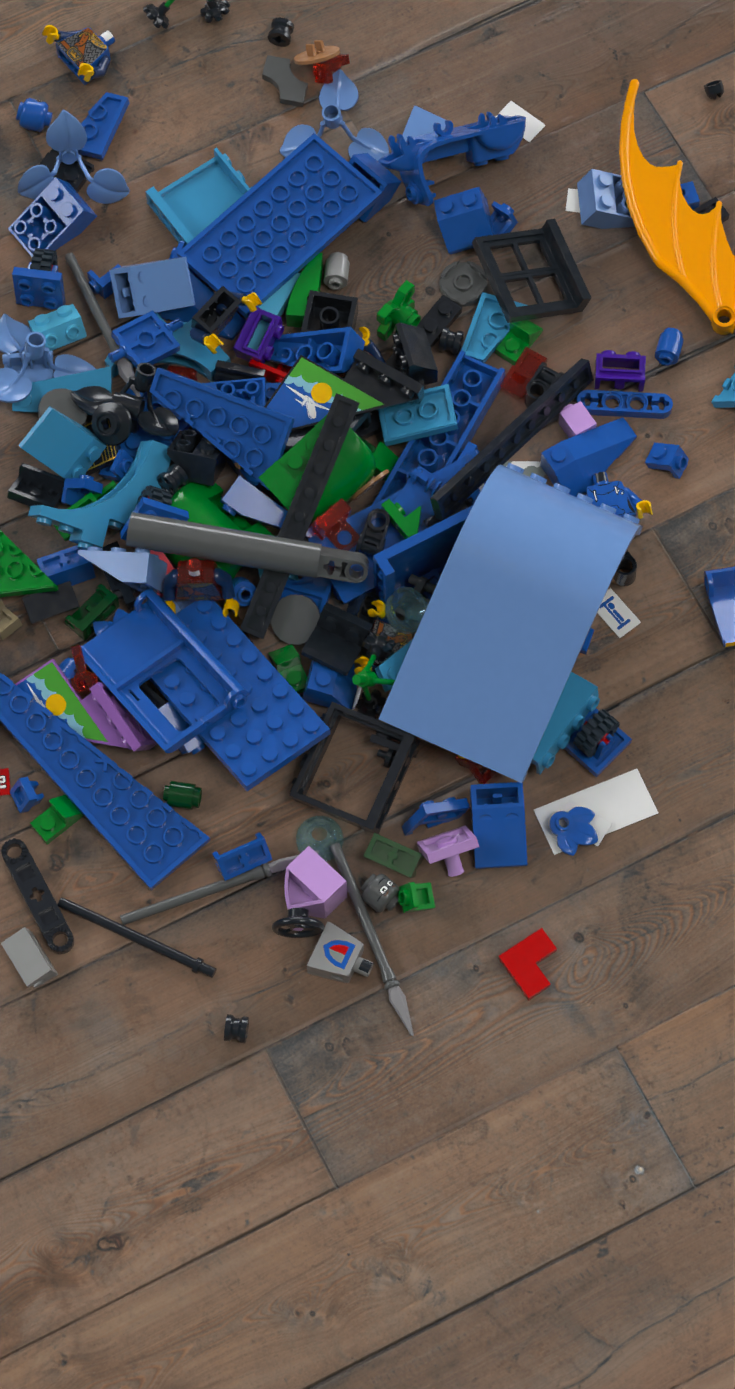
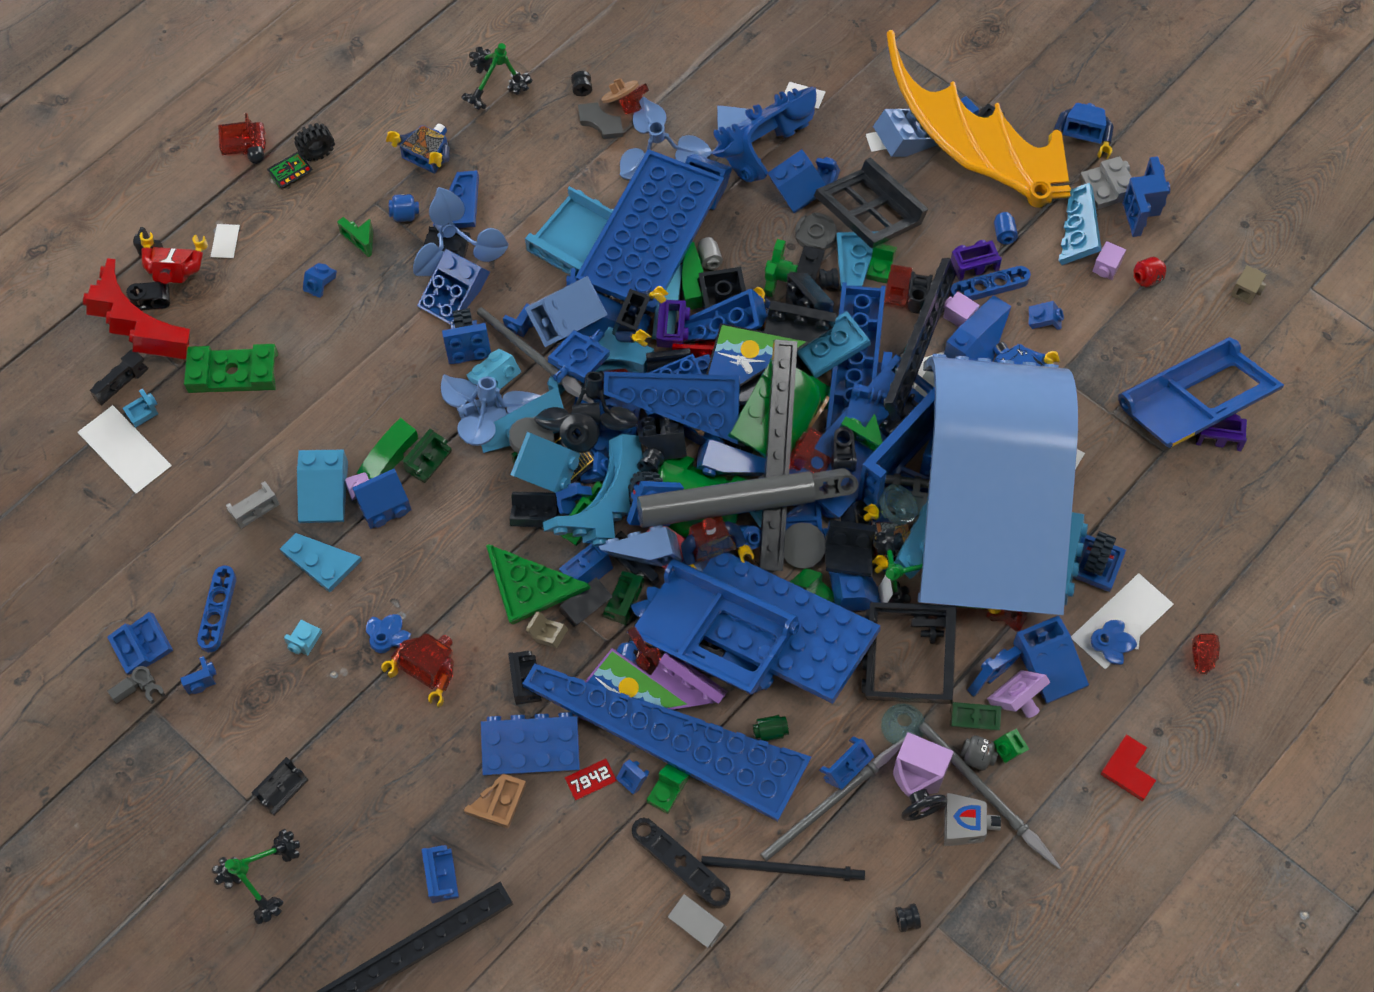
camera: 20 degrees left, 5 degrees down
black hinge [704,80,724,100] -> none
none -> clear red rock [1192,633,1220,675]

